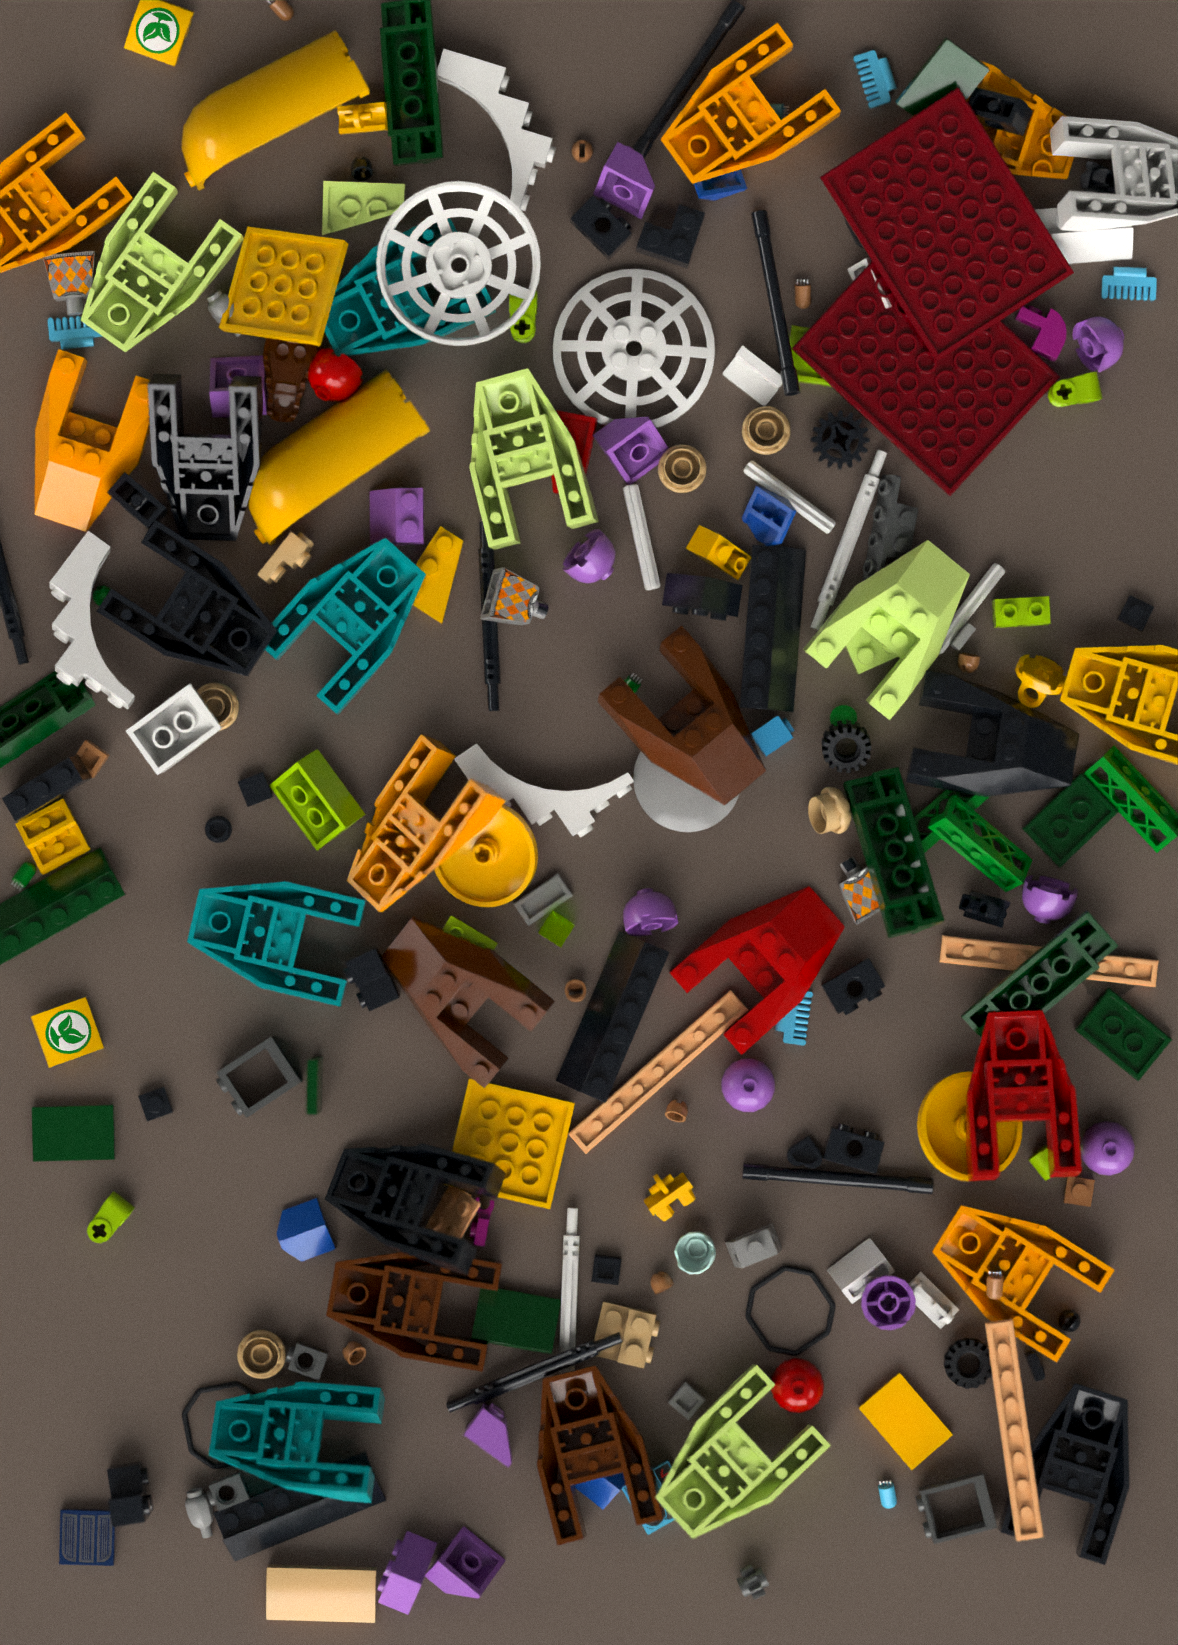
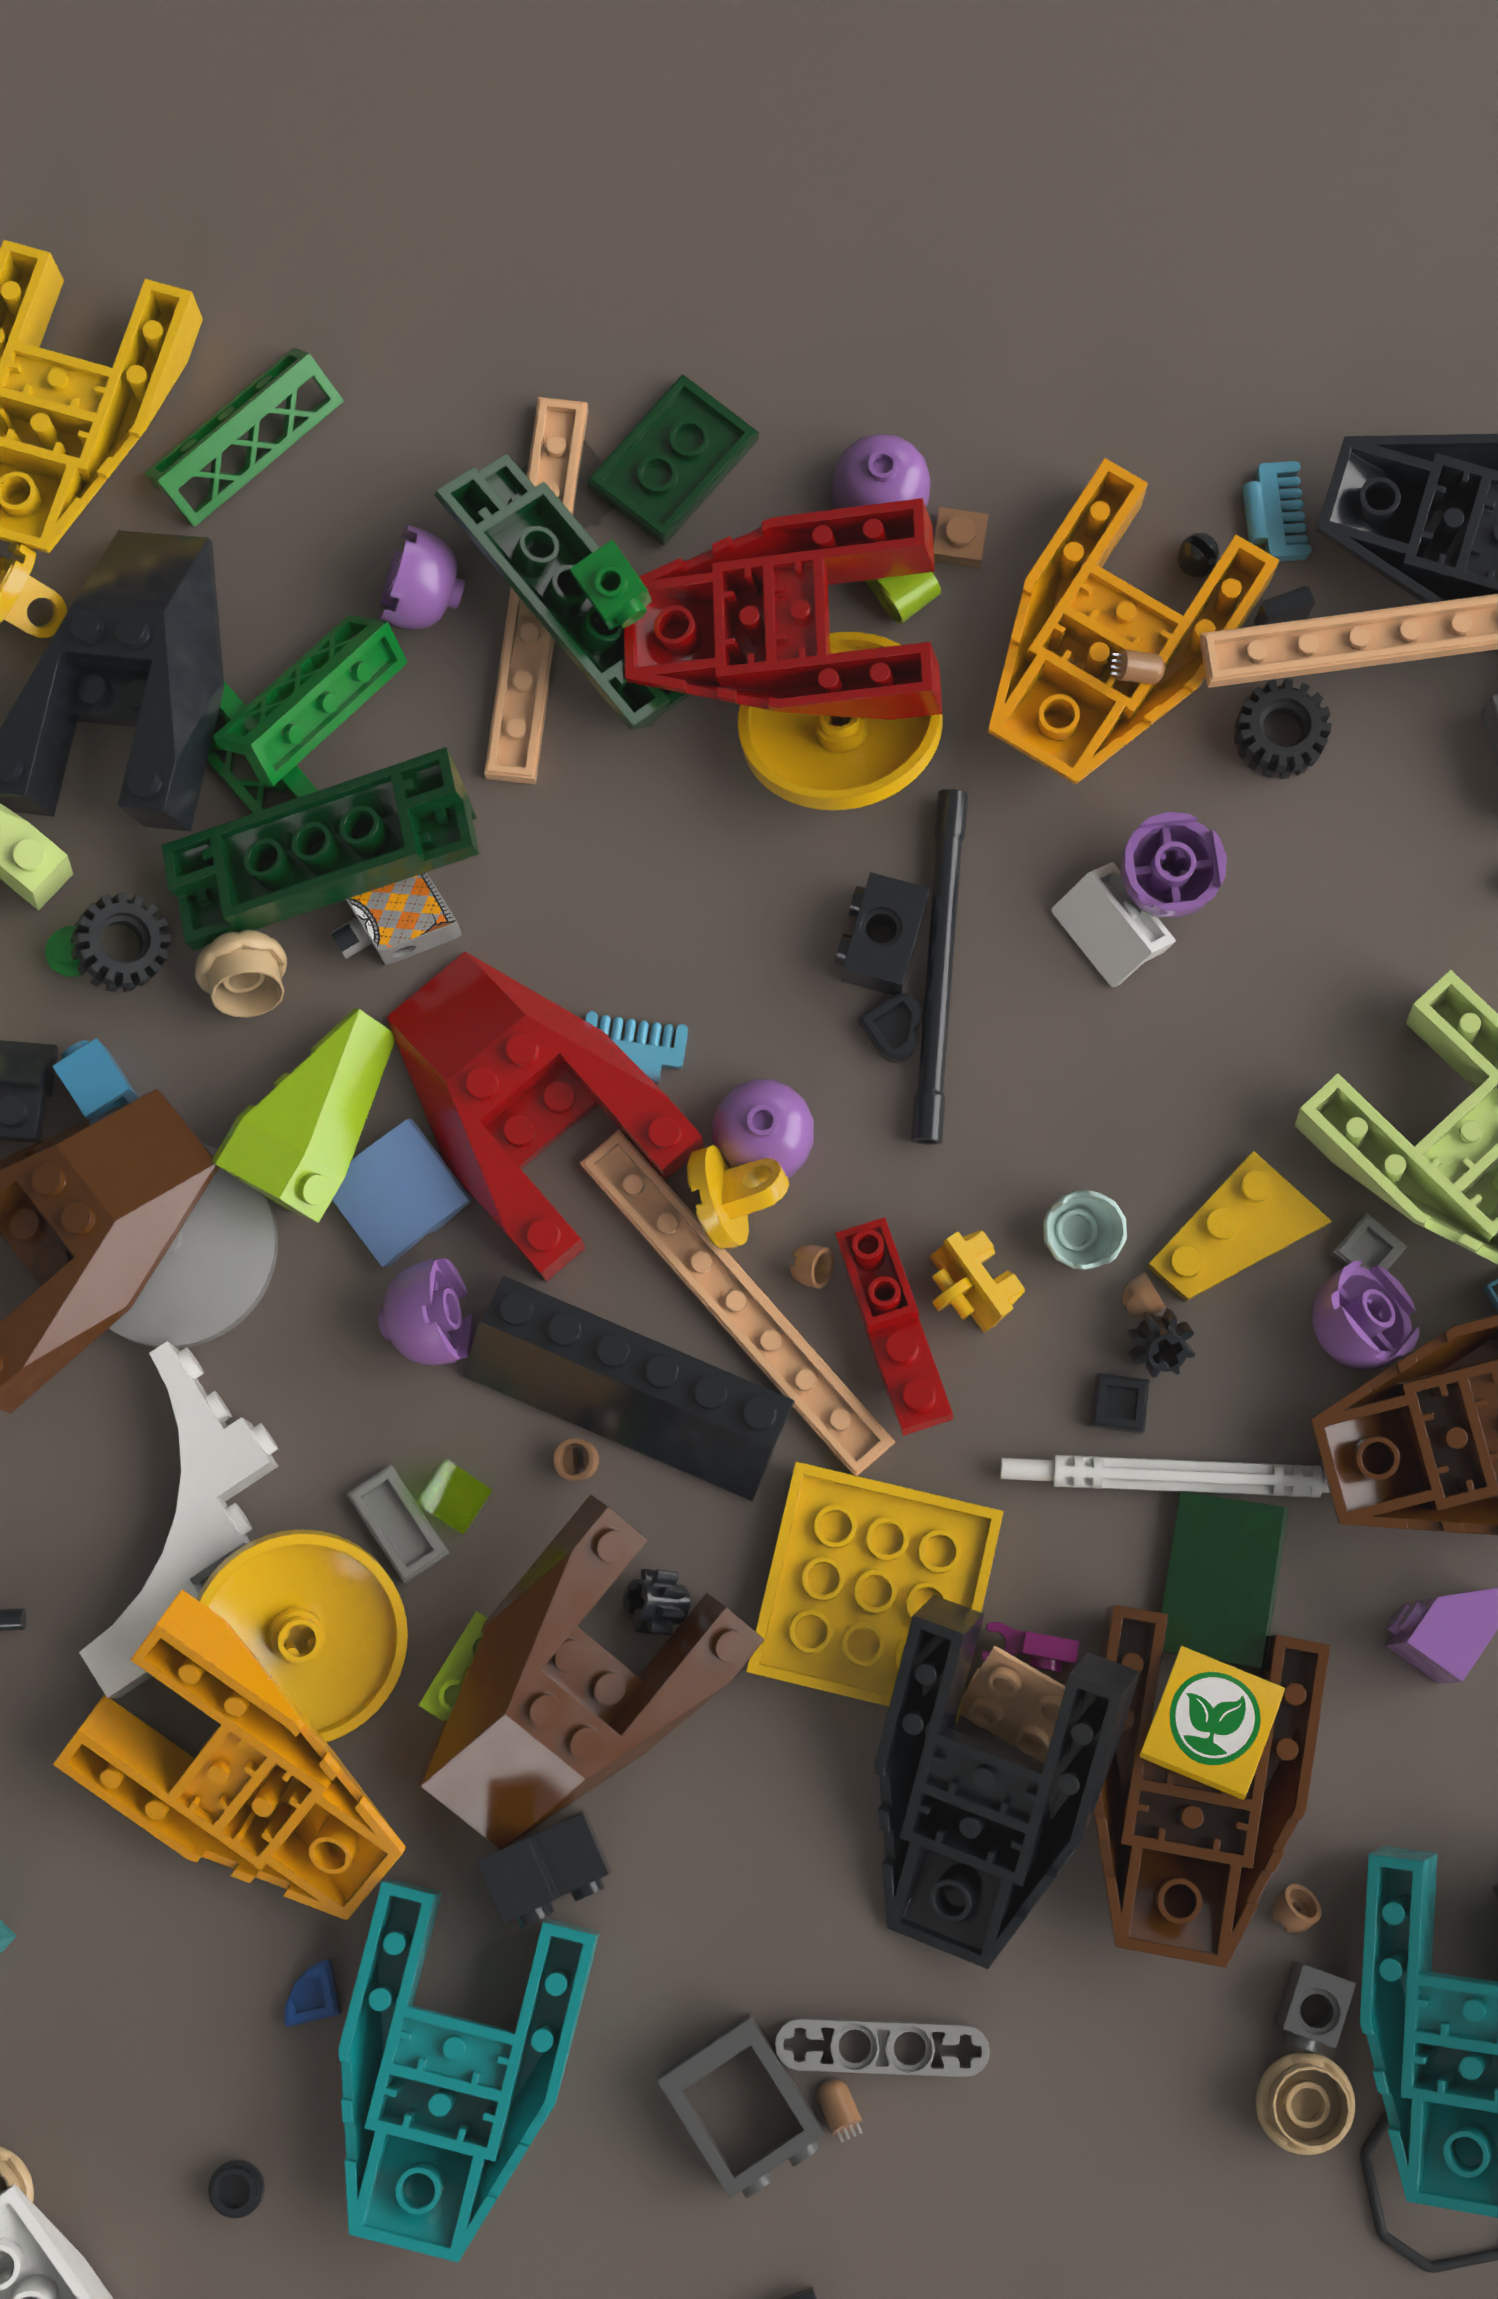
camera: 85 degrees left, 10 degrees down
black tile [238,772,273,807] -> none
lime slope [269,749,366,851] -> none
blue slope [276,1198,336,1262] -> none
dark green tile [306,1057,323,1115] -> none
black axle [446,1332,624,1413] -> none
tan plate [594,1301,660,1368] -> none
light grey torso [725,1223,783,1268] -> none
black piece [745,1266,835,1356] -> none
red cylinder [771,1358,824,1413] -> none
black brick [821,958,886,1016] -> none
yellow tile [858,1372,953,1470] -> none
white hinge [909,1272,959,1329] -> none
black hips [959,891,1011,928] -> none
dark green tile [1022,773,1118,868] -> none
none -> lime wedge [212,1008,395,1223]
none -> blue tile [284,1958,342,2027]
none -> medium blue slope [332,1119,473,1267]
none -> green brick [570,539,652,630]
none -> black gear [623,1569,690,1635]
none -> yellow tile [687,1145,789,1250]
none -> light grey beam [775,2017,990,2077]
none -> medium nougat piece [817,2079,863,2143]
none -> red slope [835,1217,953,1436]
none -> black gear [1127,1309,1195,1378]
none -> slope [1139,1646,1285,1800]
none -> yellow wing [1147,1151,1332,1302]
none -> medium azure piece [1242,461,1312,562]
none -> medium lavender cylinder [1311,1261,1419,1370]

